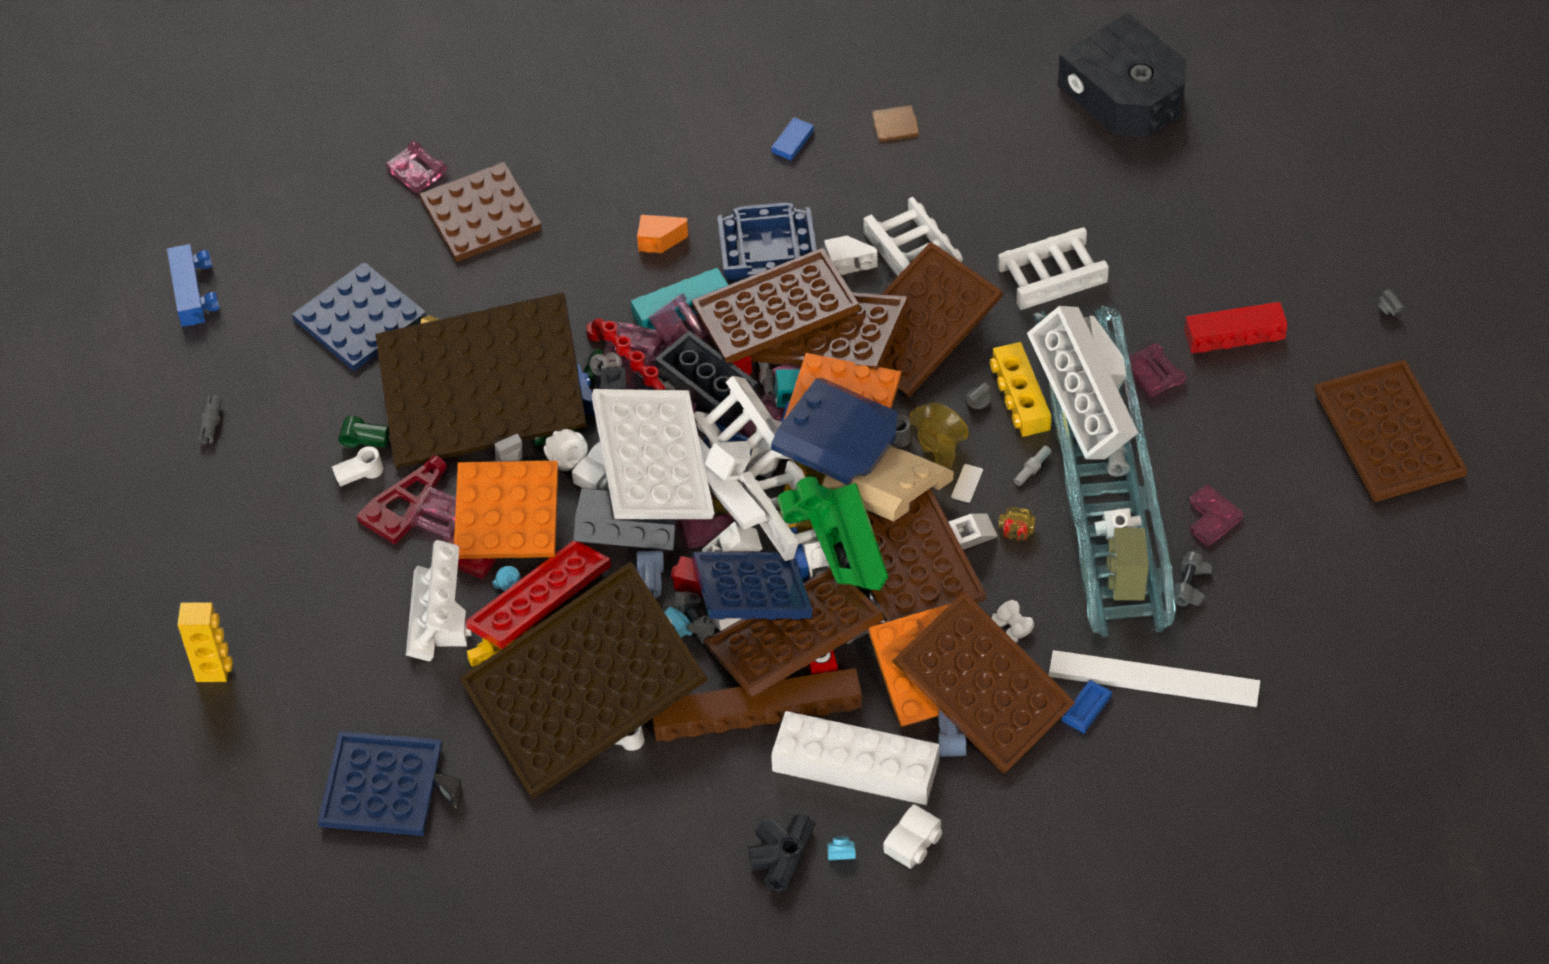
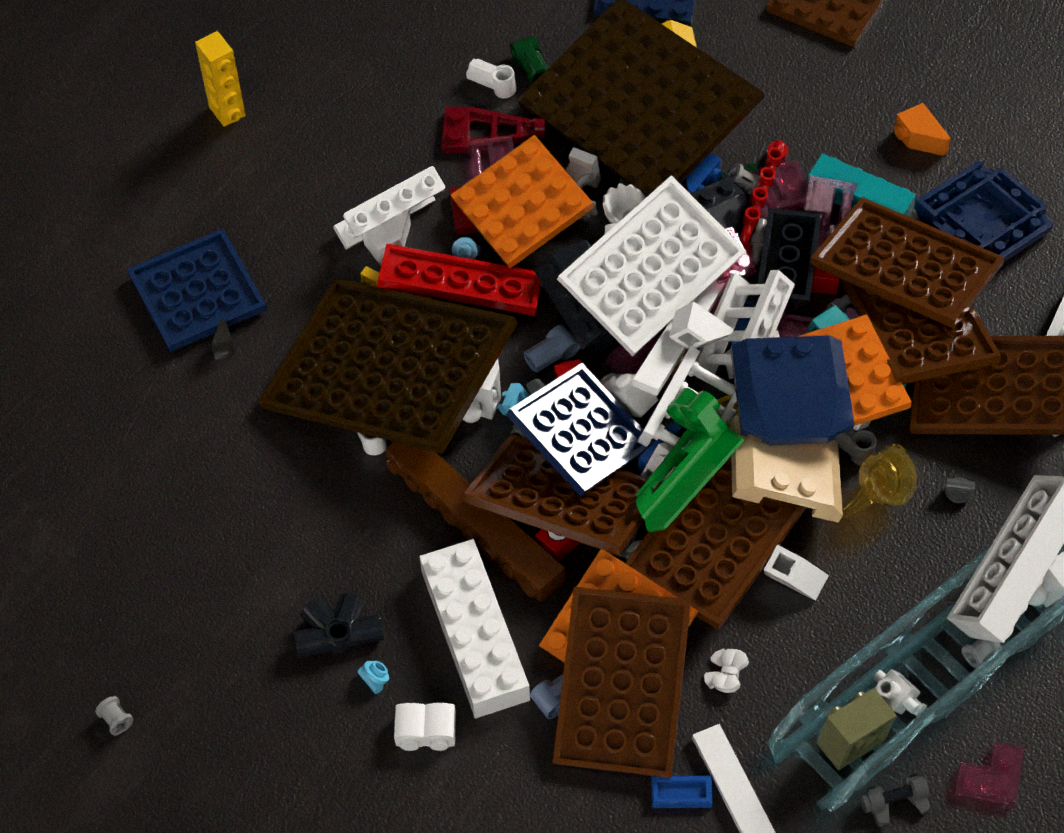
camera: 55 degrees right, 5 degrees up
white slope [824,236,877,275] -> none
white sticker [951,464,983,503] -> none
yellow brick [990,342,1051,437] -> none
clear yellow head [998,506,1036,540] -> none
light grey bar [1013,446,1052,486] -> none

